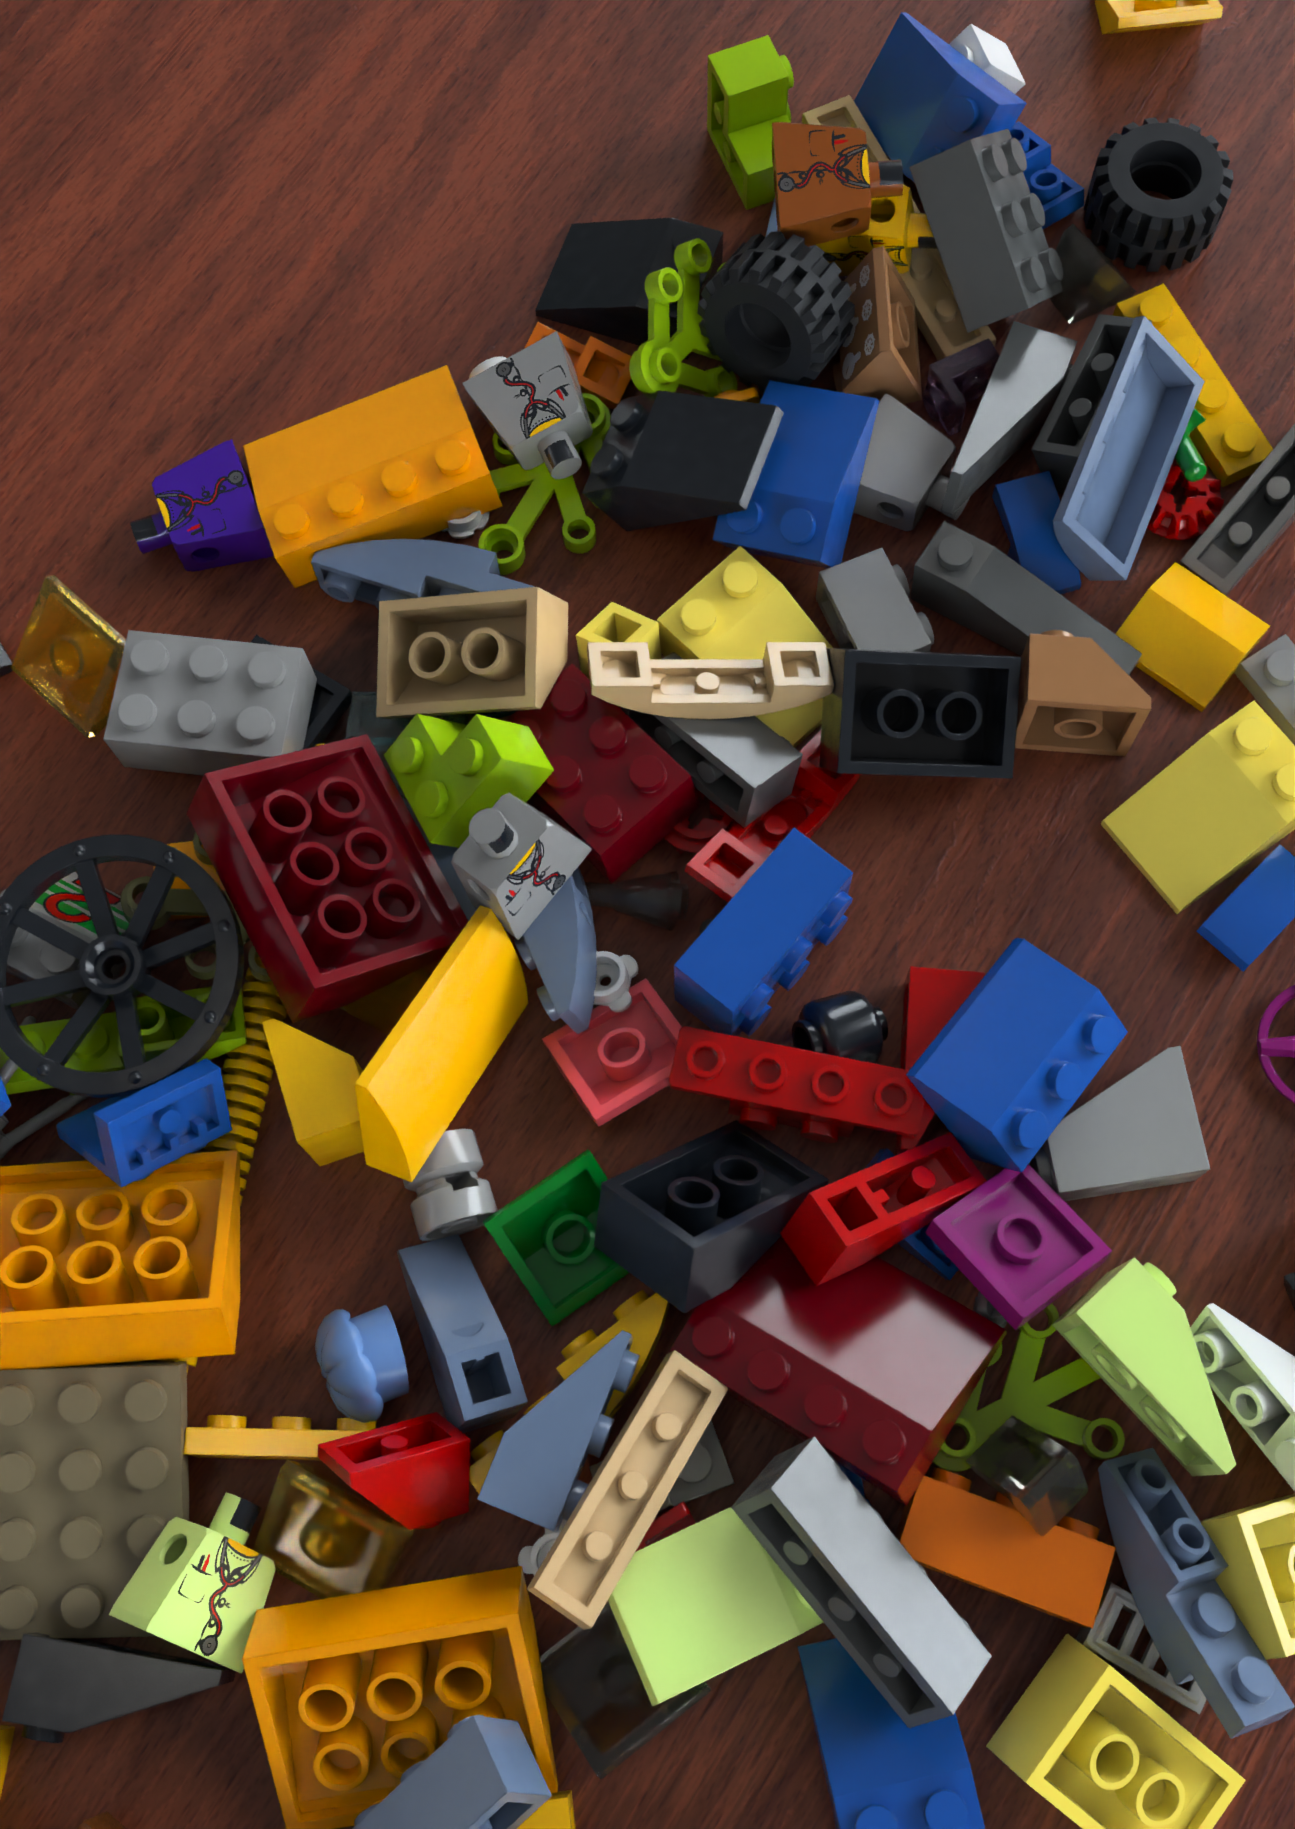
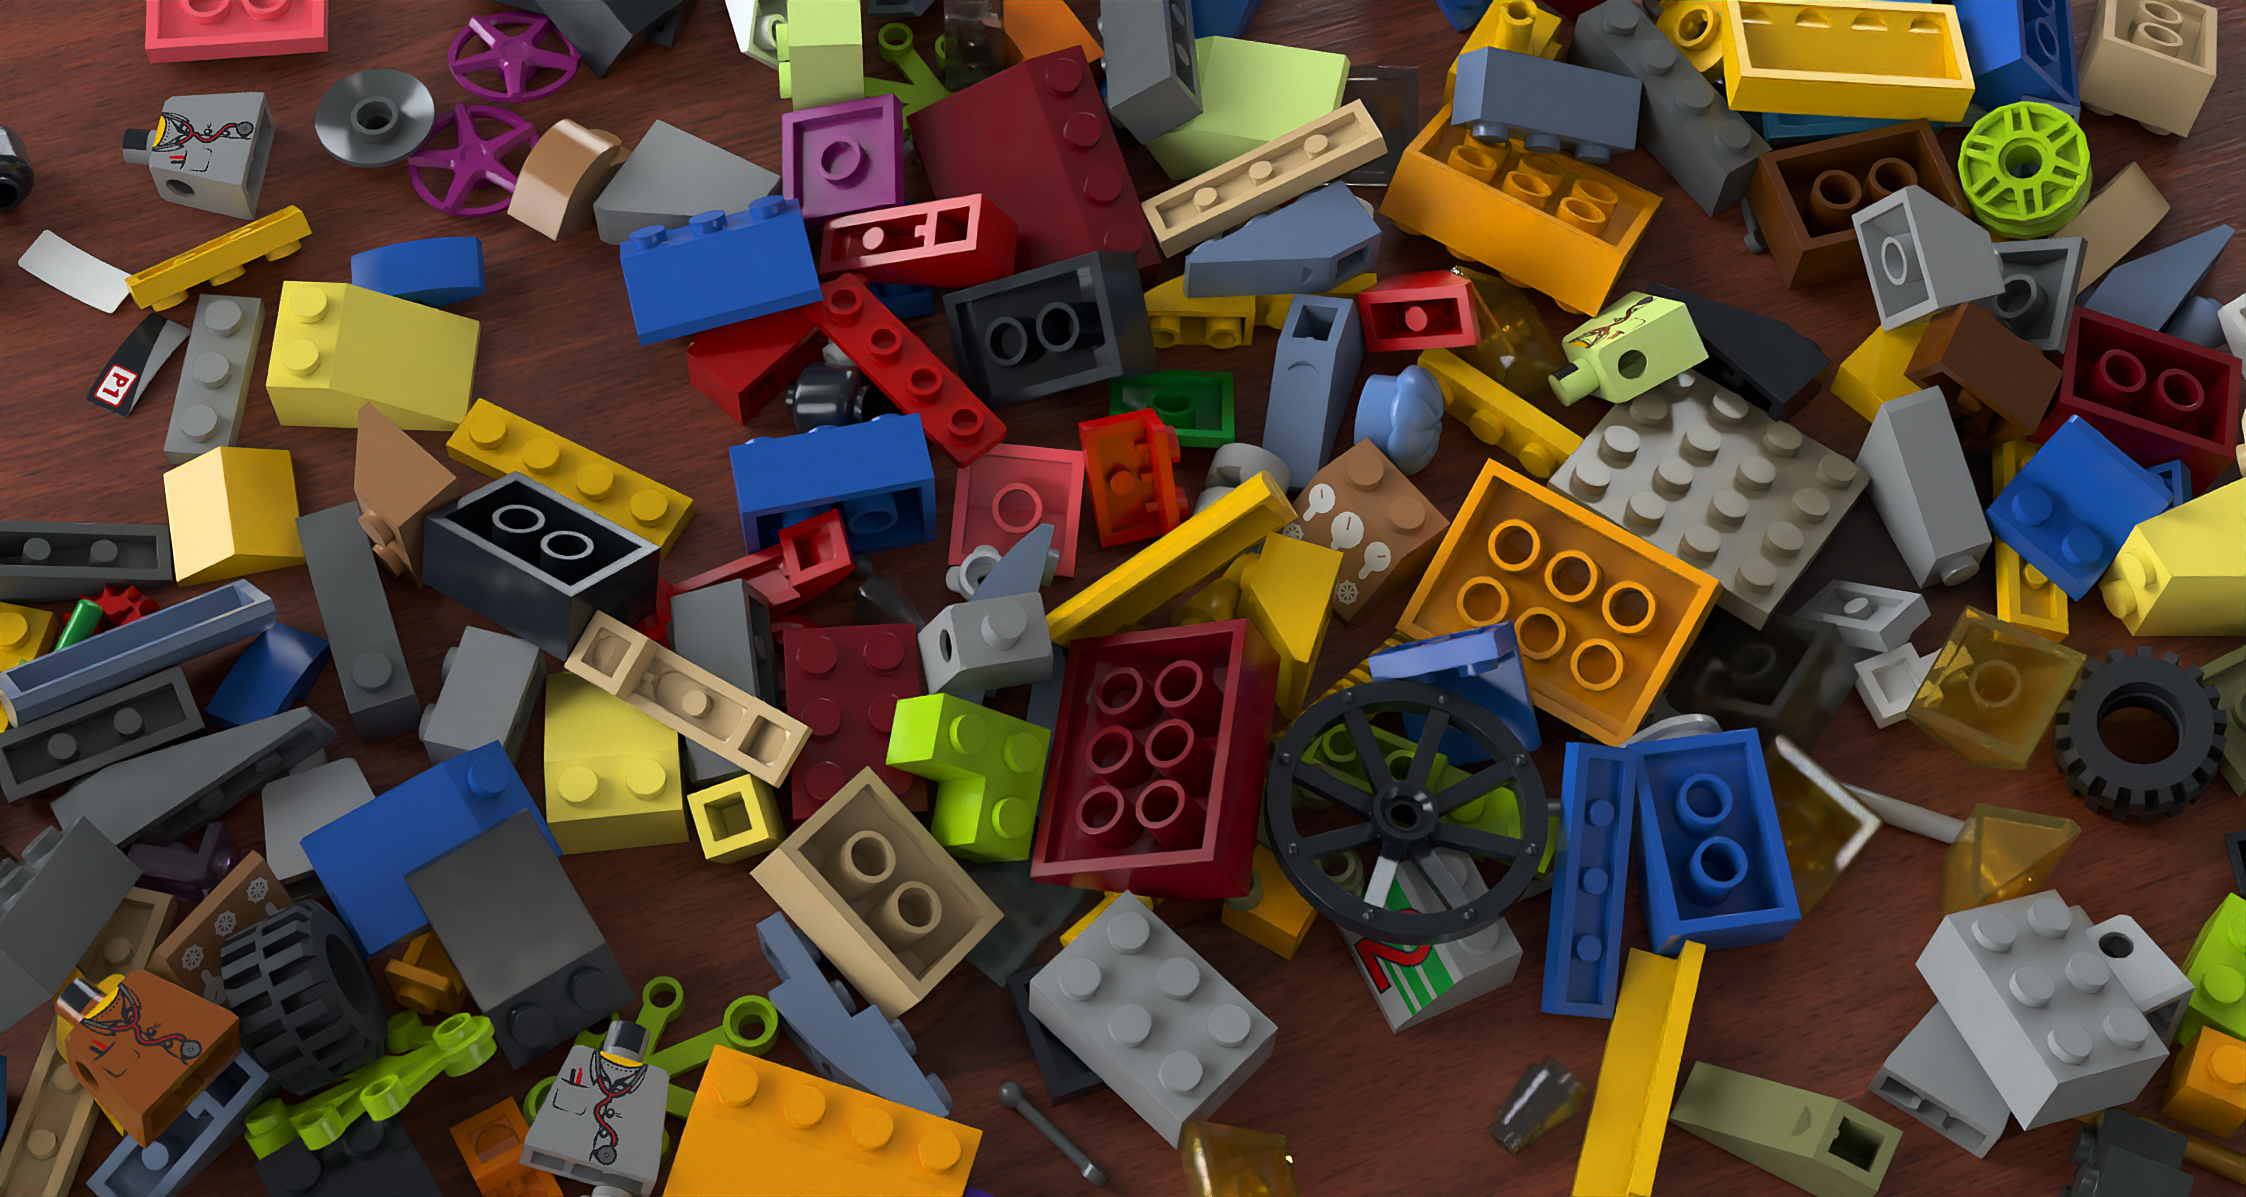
camera: 150 degrees left, 10 degrees down
none -> yellow plate [446,397,696,560]
none -> medium nougat brick [507,118,632,241]
none -> dark grey hinge [998,1081,1110,1188]
none -> red bracket [1078,407,1189,548]
none -> medium nougat slope [1275,437,1451,629]

